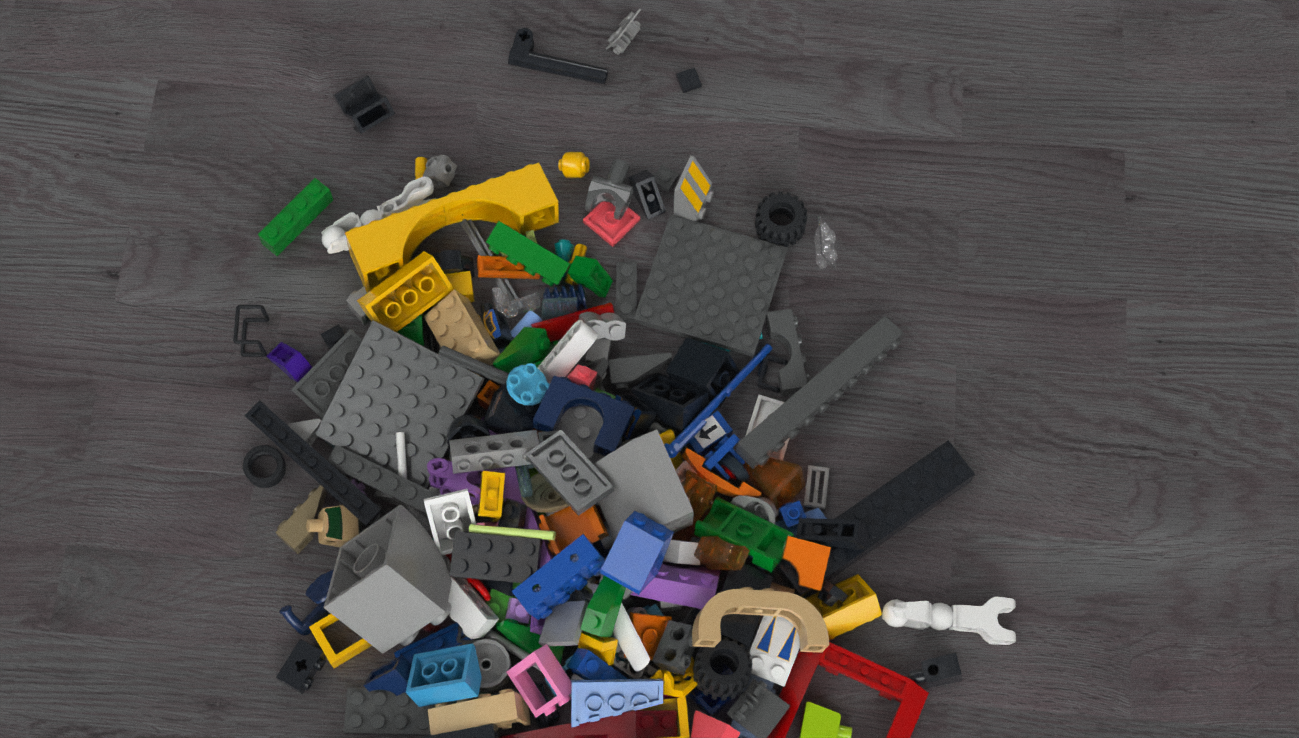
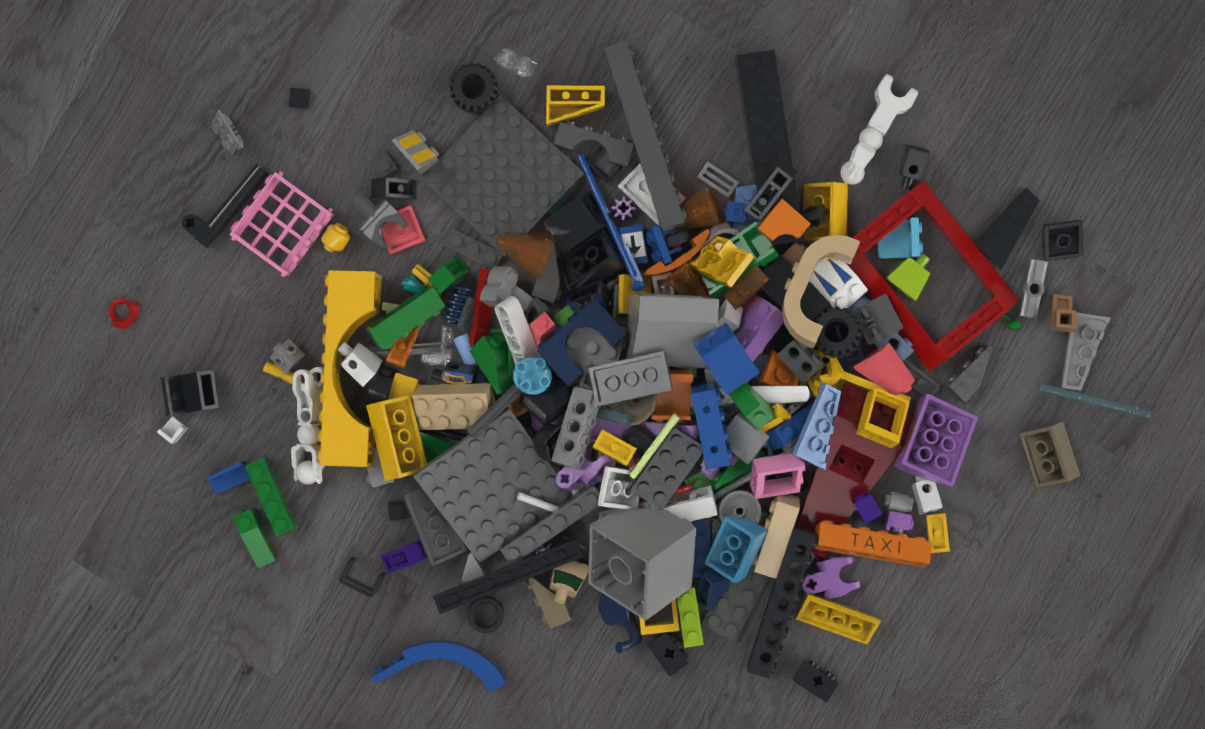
camera: 65 degrees left, 20 degrees up
none -> red piece [109,298,139,329]
none -> white panel [157,416,188,444]
none -> blue panel [205,461,250,495]
none -> bright pink window [229,171,334,278]
none -> green slope [233,508,276,568]
none -> white torso [337,342,383,386]
none -> blue arch [372,640,507,692]
none -> clear orange slope [496,232,554,279]
none -> yellow wedge [546,85,605,127]
none -> lavender gear [611,196,635,221]
none -> lime brick [676,585,704,648]
none -> yellow slope [686,236,754,287]
none -> medium azure bracket [877,218,923,259]

